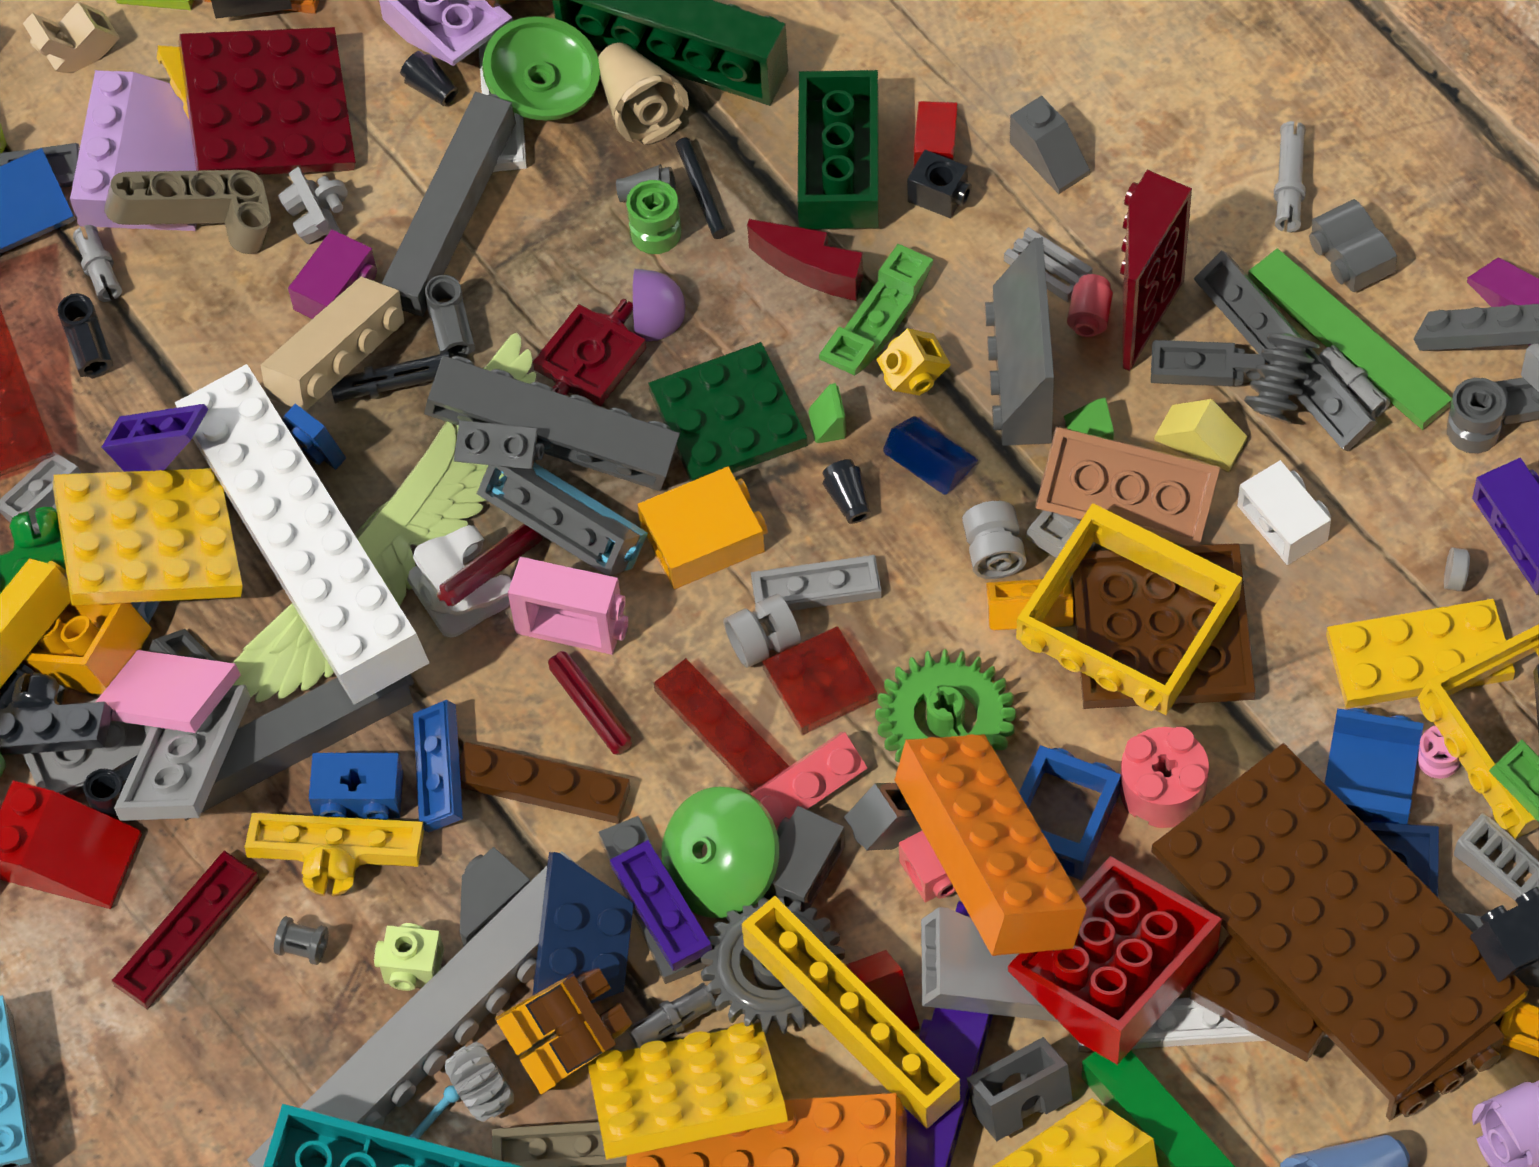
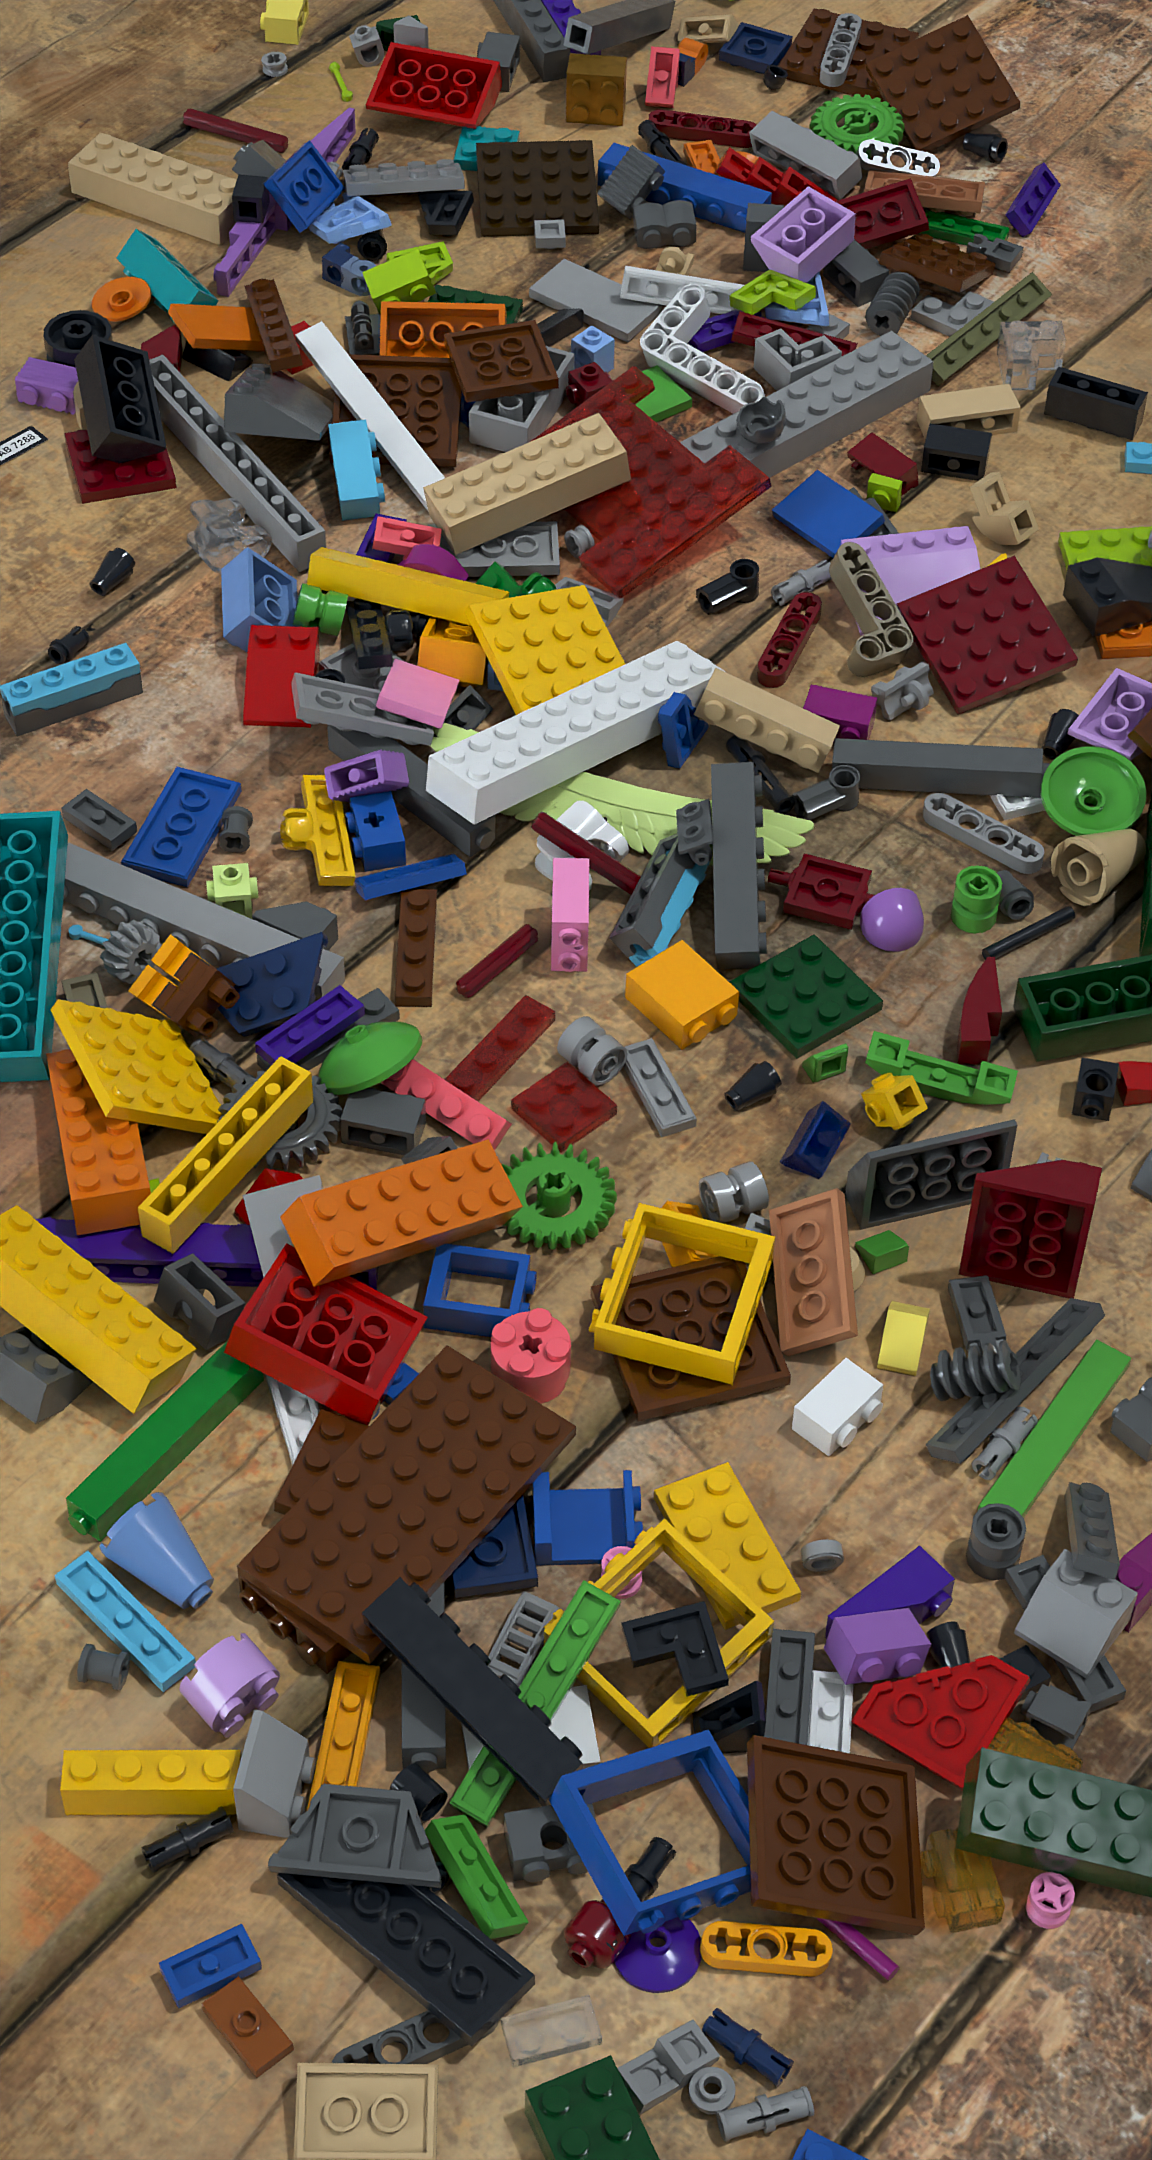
camera: 70 degrees right, 10 degrees down
dark purple slope [101,404,209,472] -> none
dark red tile [112,850,259,1010] -> none
none -> dark grey plate [61,789,137,851]
none -> blue tile [121,766,242,887]
none -> medium lavender brick [324,749,409,802]
none -> dark red beam [757,592,822,688]
none -> light grey beam [923,793,1044,874]

